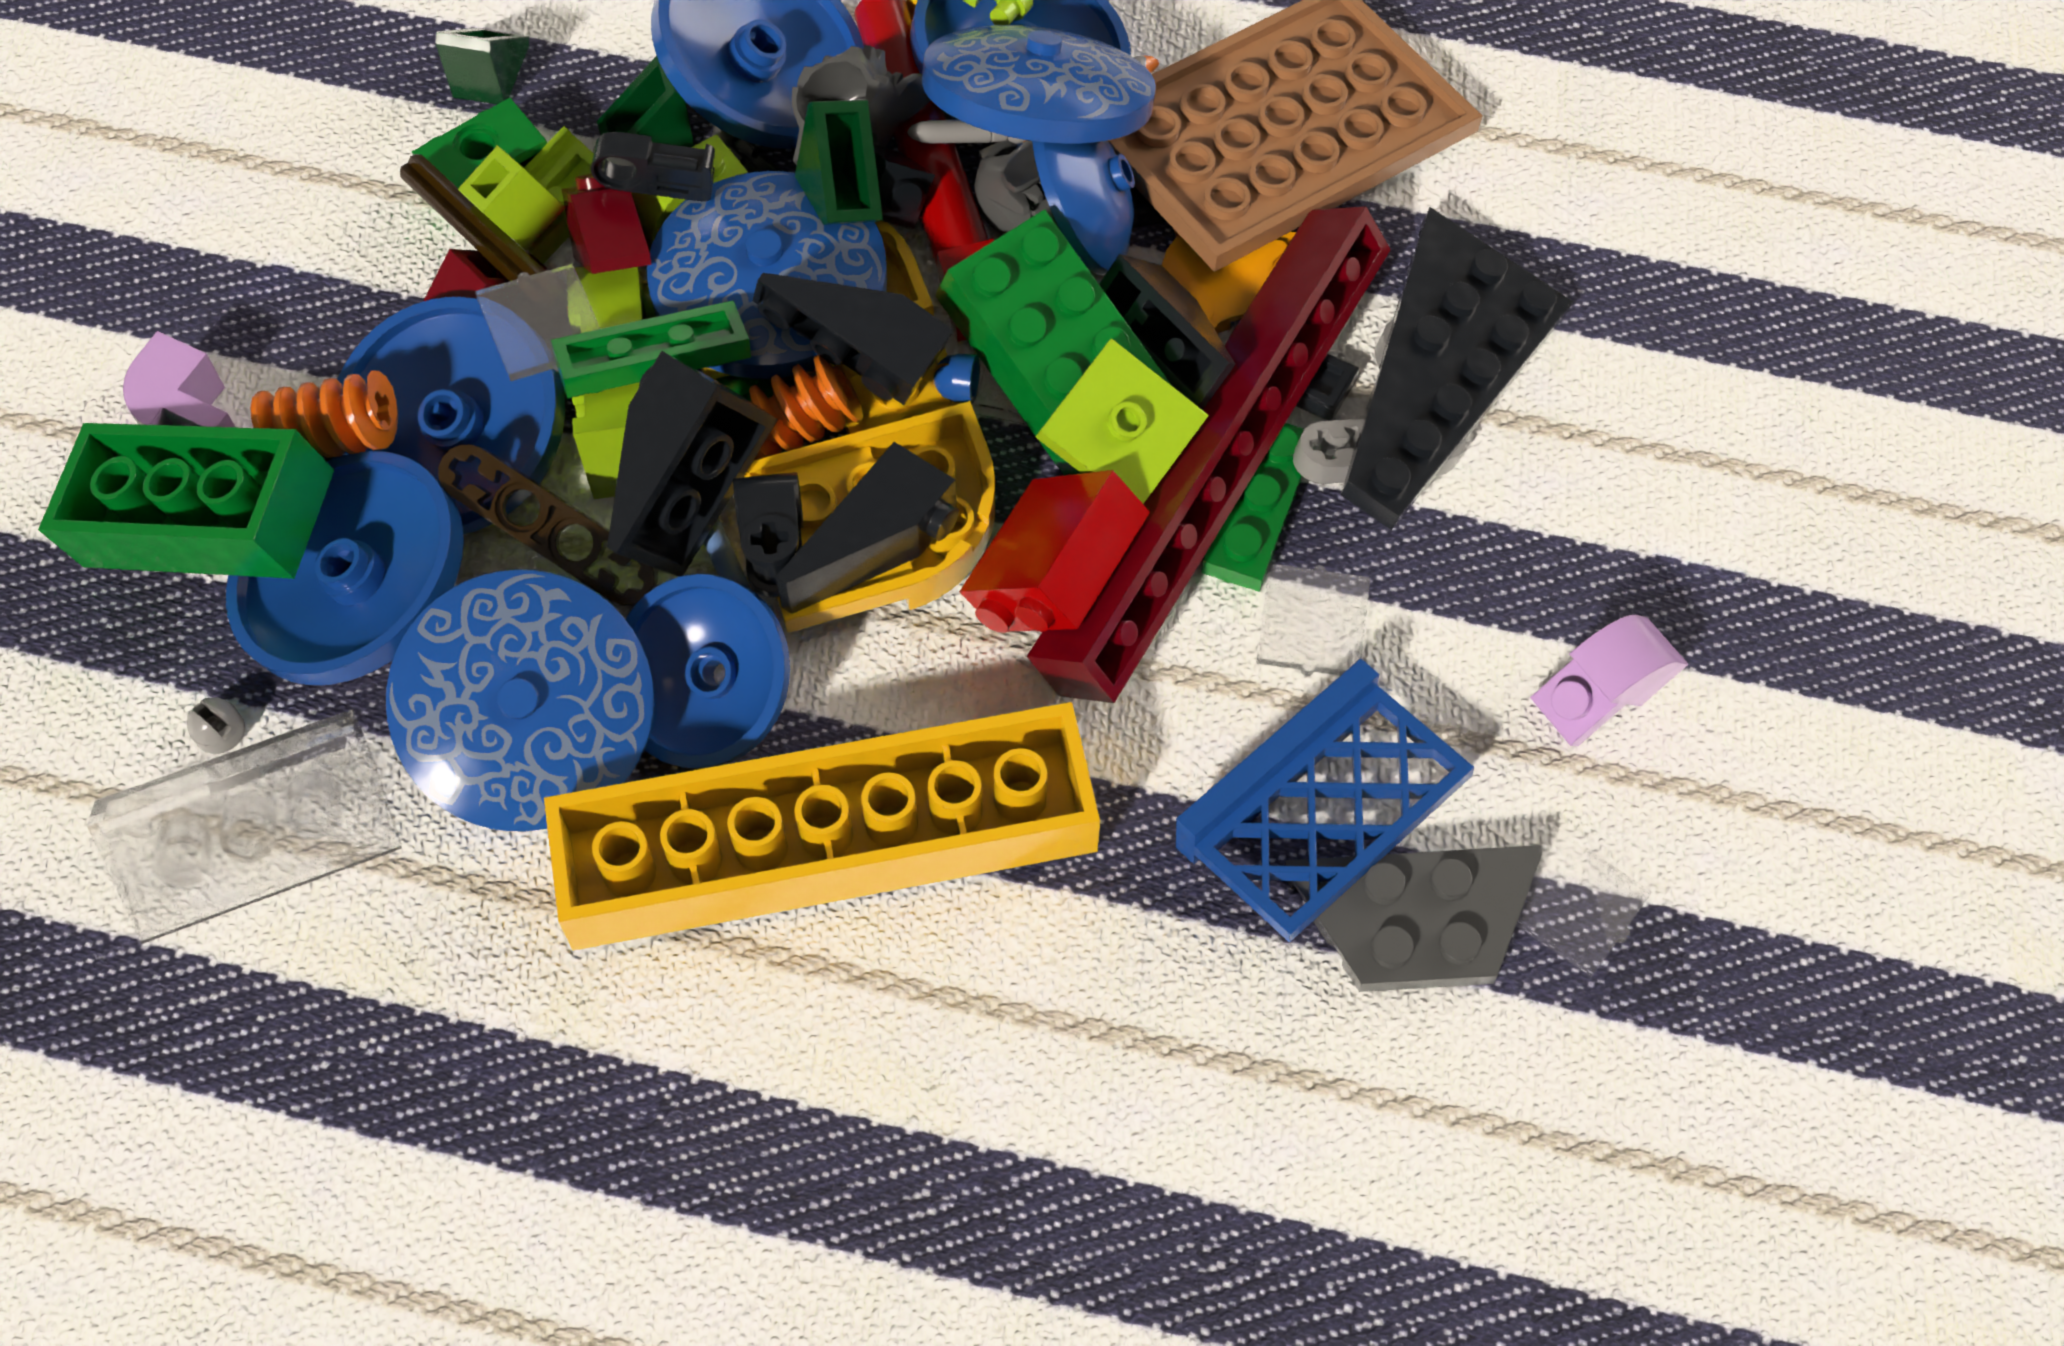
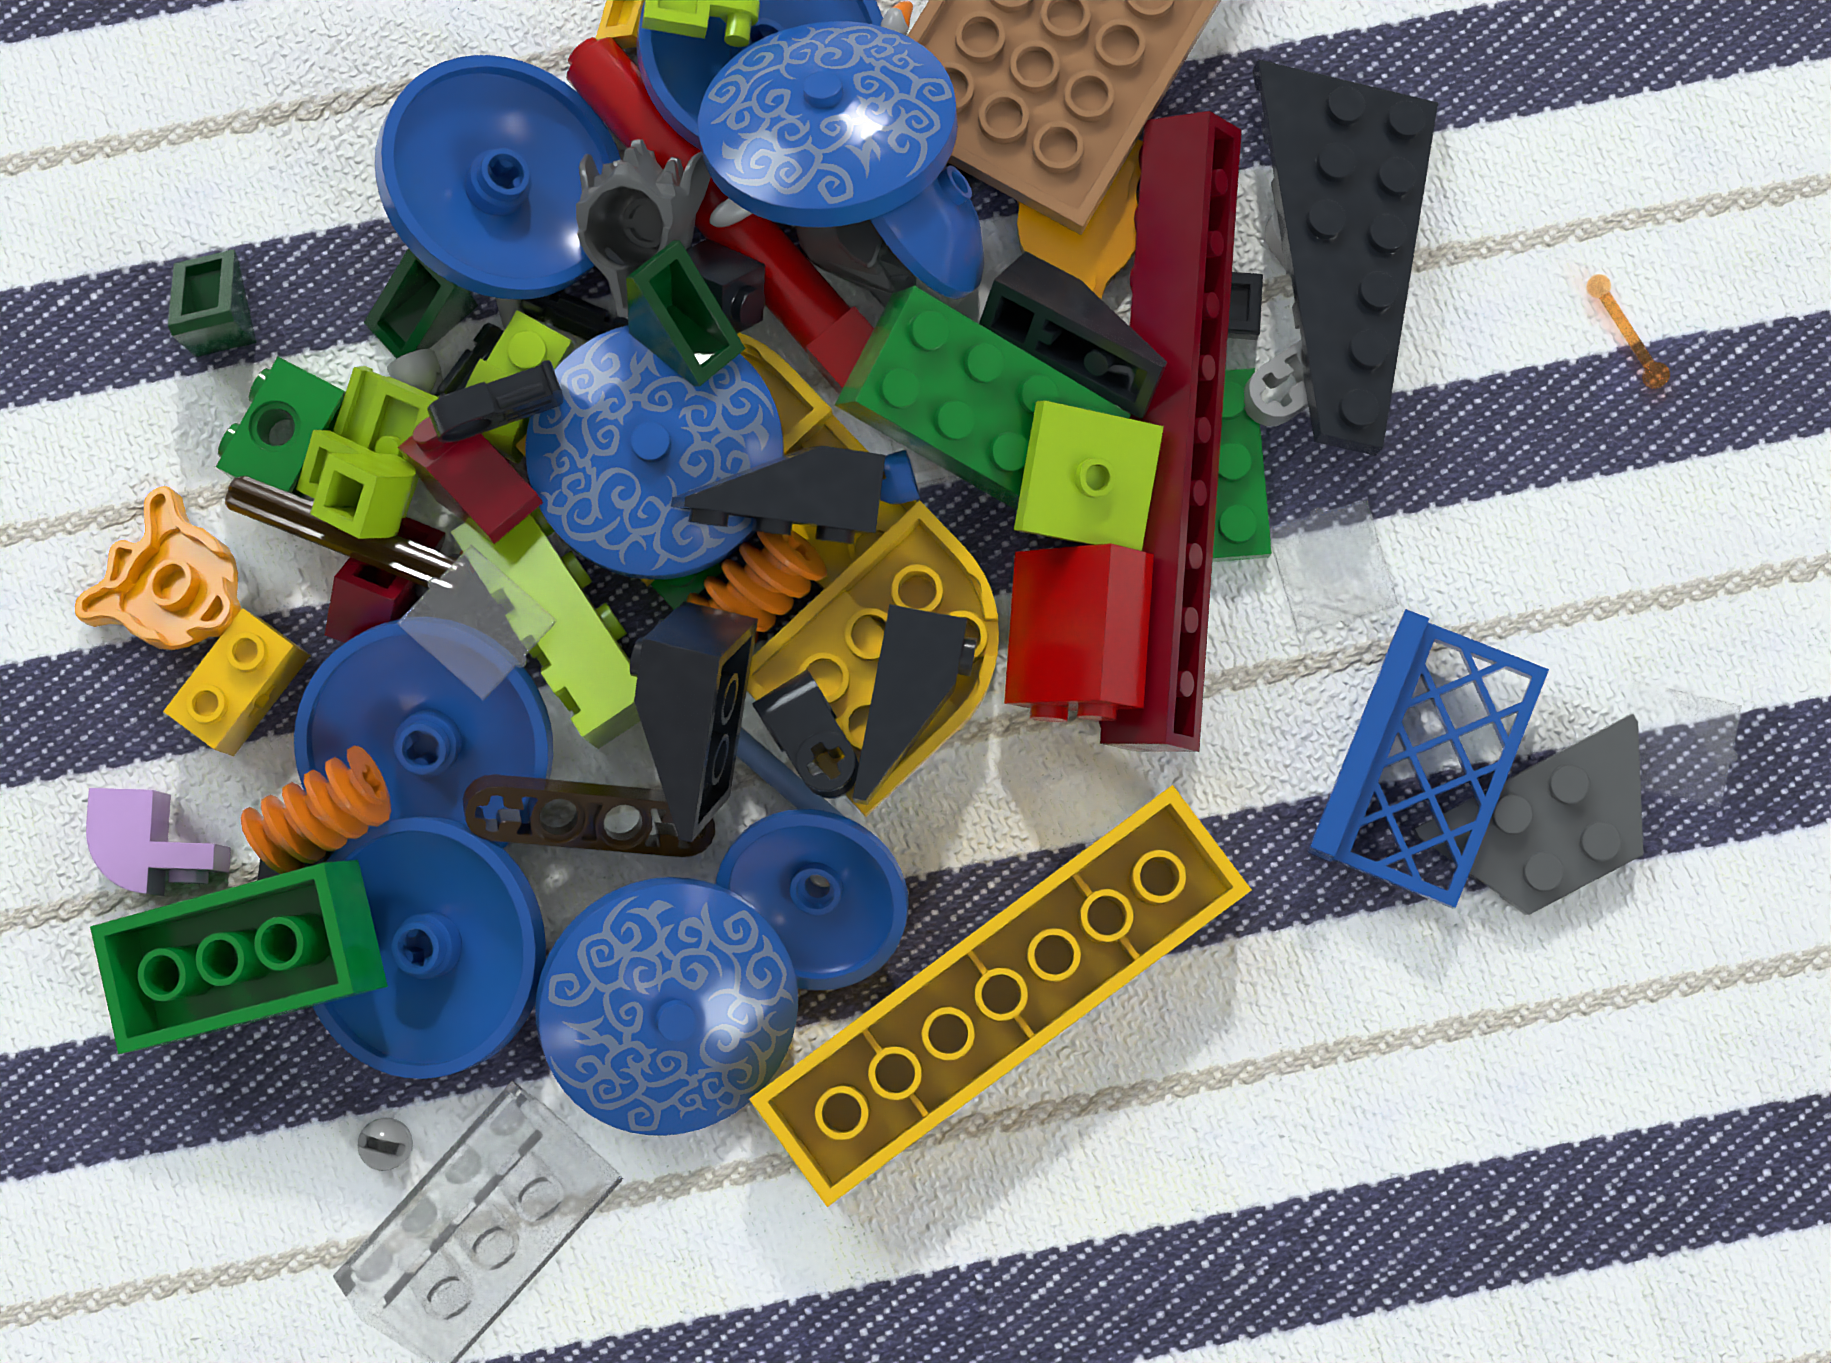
camera: 20 degrees left, 20 degrees up
green plate [551,300,751,398] -> none
lavender brick [1530,615,1689,746] -> none
none -> light orange tile [74,486,241,650]
none -> yellow brick [163,608,311,757]
none -> clear orange hinge [1586,274,1670,389]

